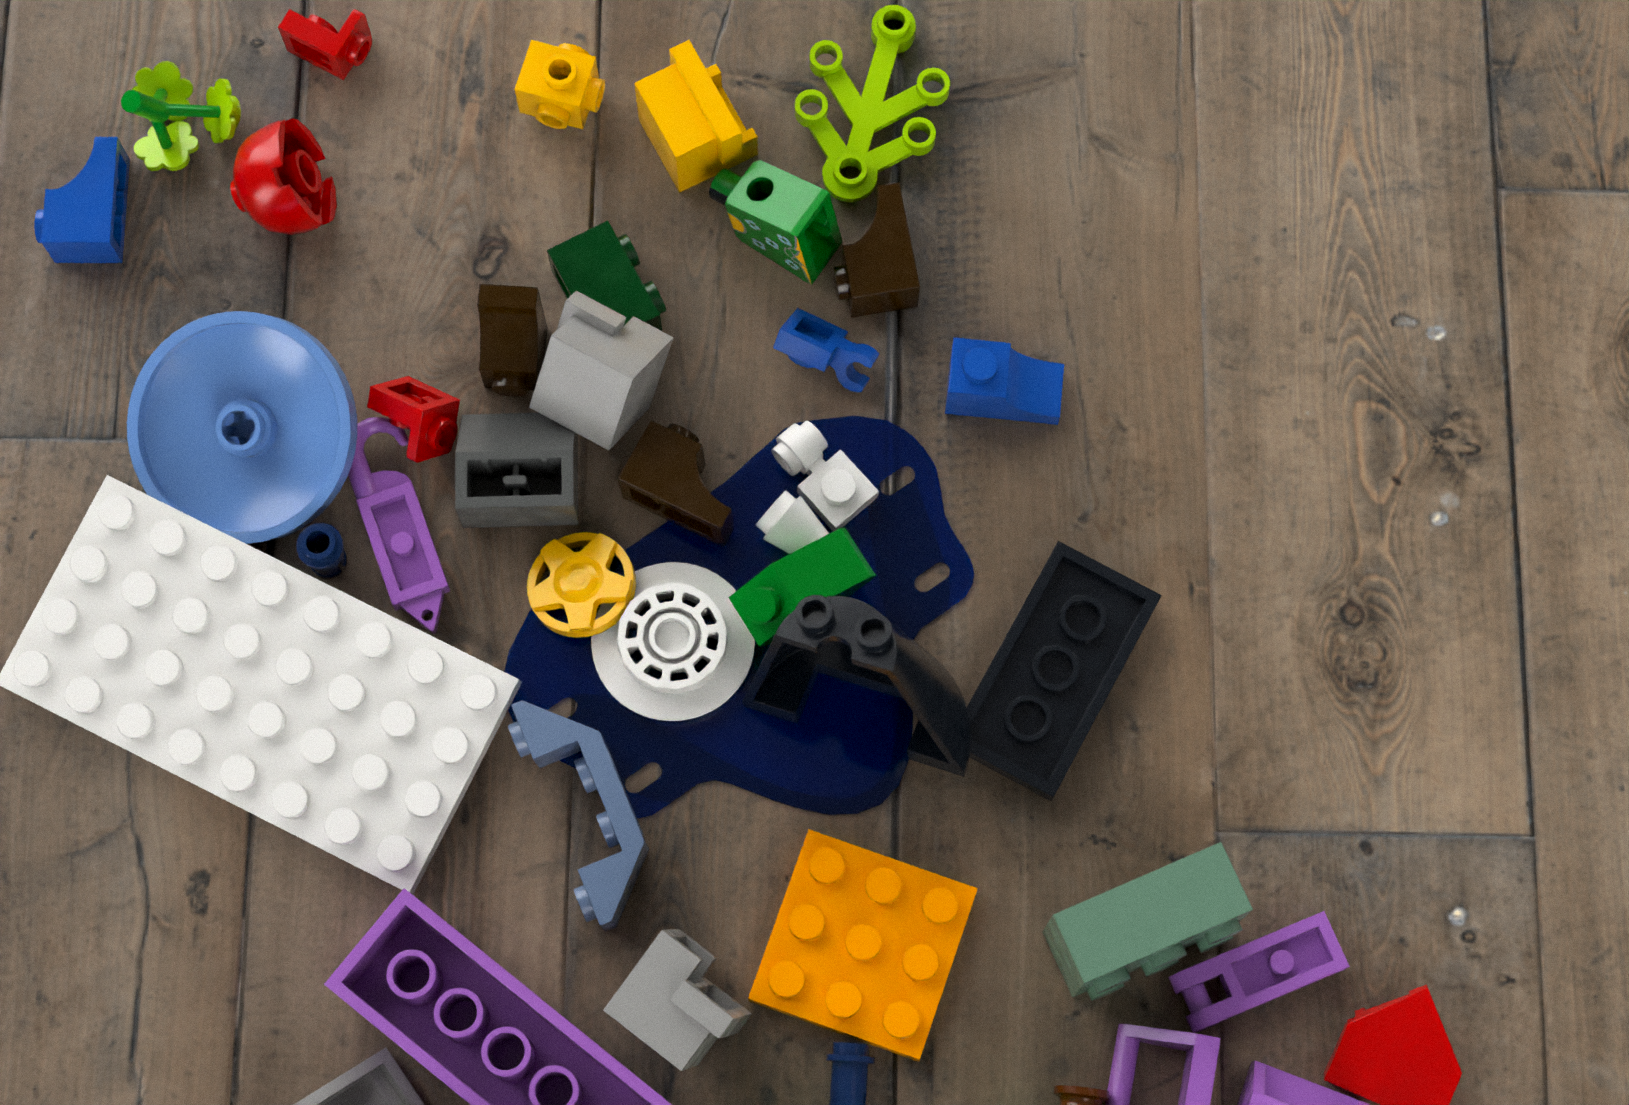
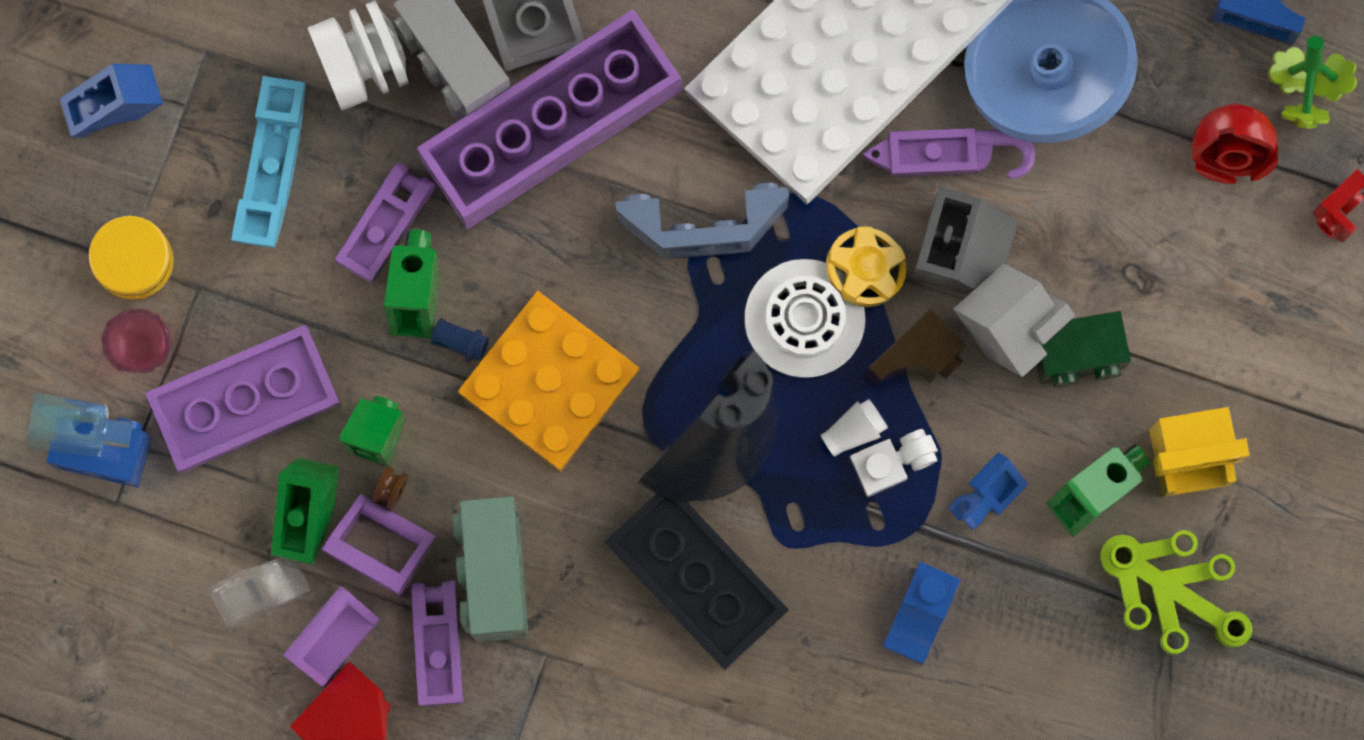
camera: 110 degrees right, 5 degrees up
dark blue pin [296,523,347,579] -> none
red bracket [367,376,460,463] -> none
dark brown arch [477,284,547,397] -> none
yellow brick [514,40,605,129] -> none
light grey plate [603,929,752,1071] -> none
green slope [728,528,876,646] -> none
dark brown arch [833,182,920,318] -> none

